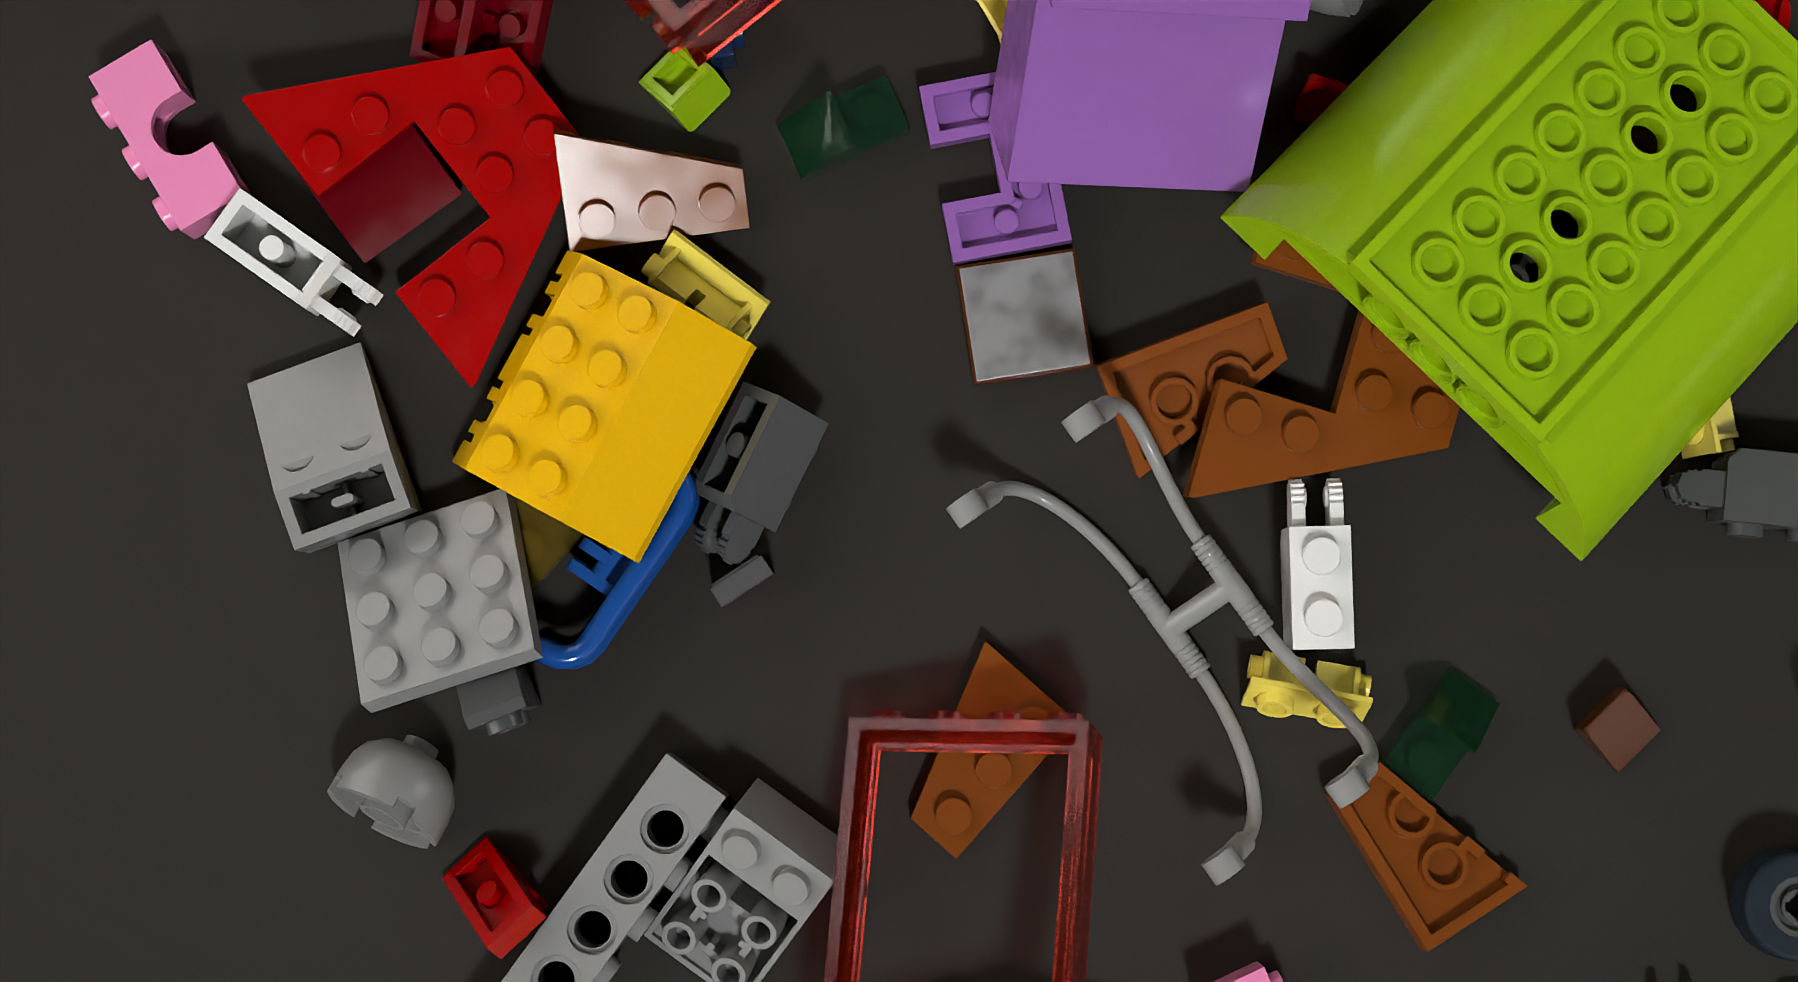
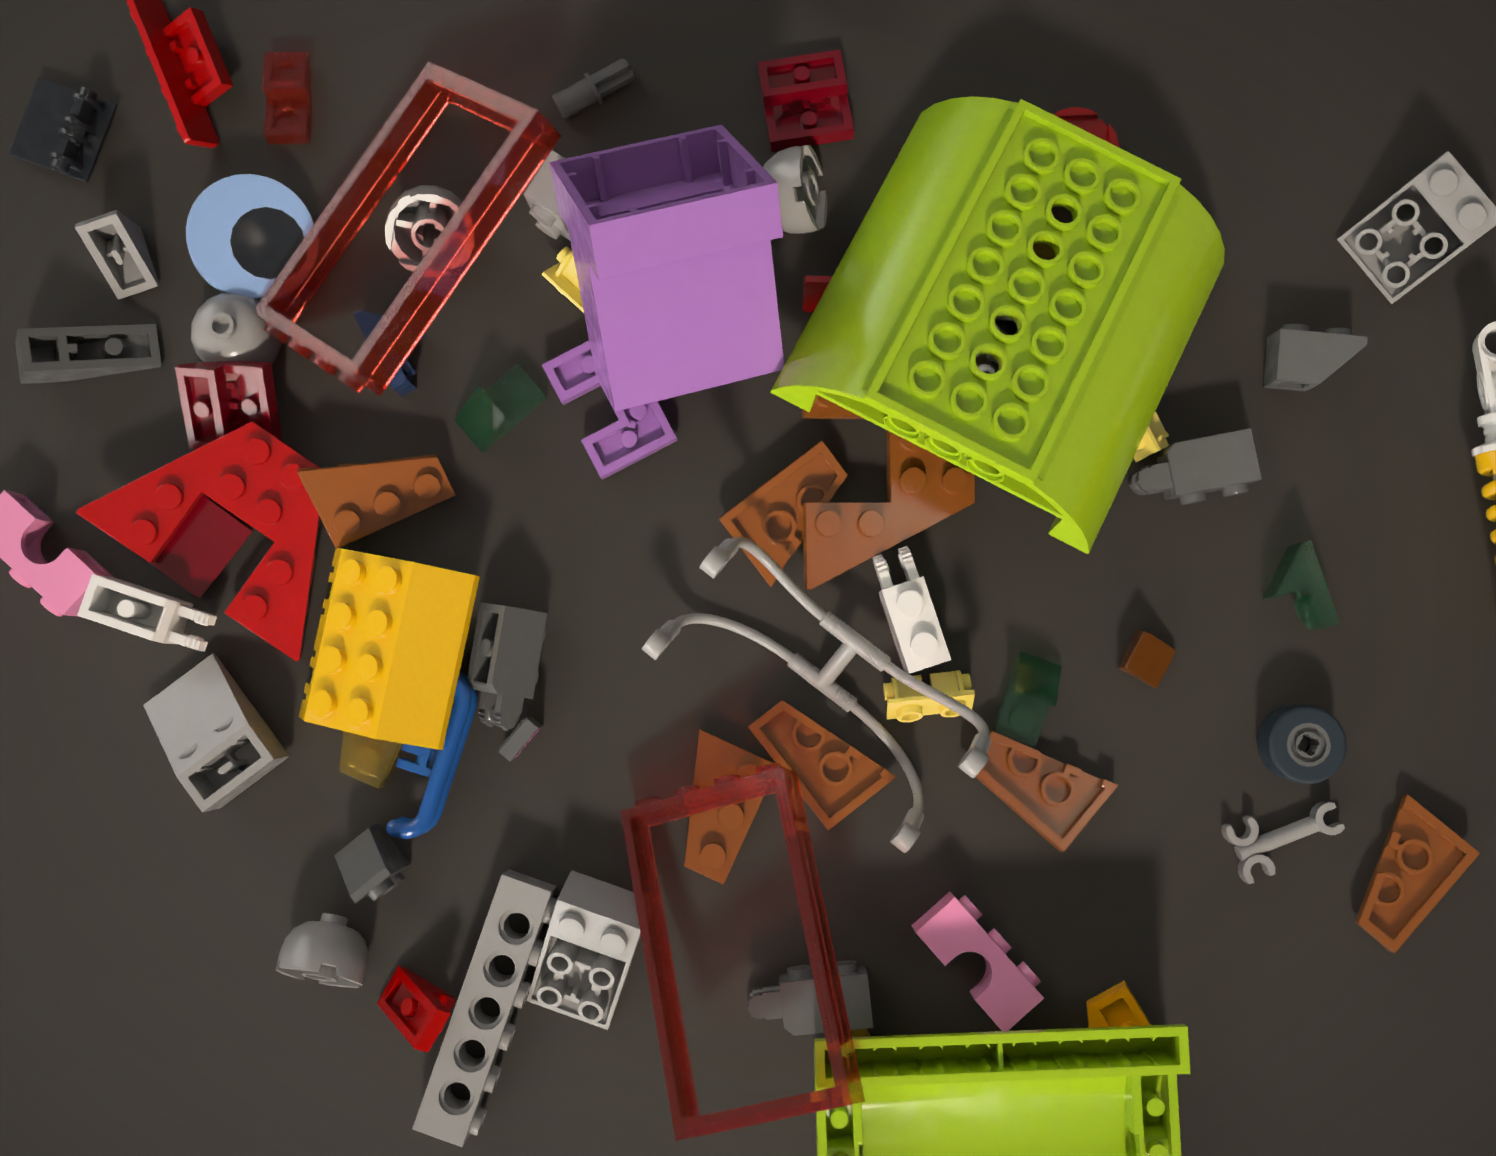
camera: 10 degrees left, 0 degrees up
light grey plate [338,489,543,713] -> none
lime slope [639,40,731,132] -> none
light yellow hinge [641,229,770,340] -> none
flat silver tile [956,248,1094,387] -> none
none -> dark orange wing [748,700,897,830]

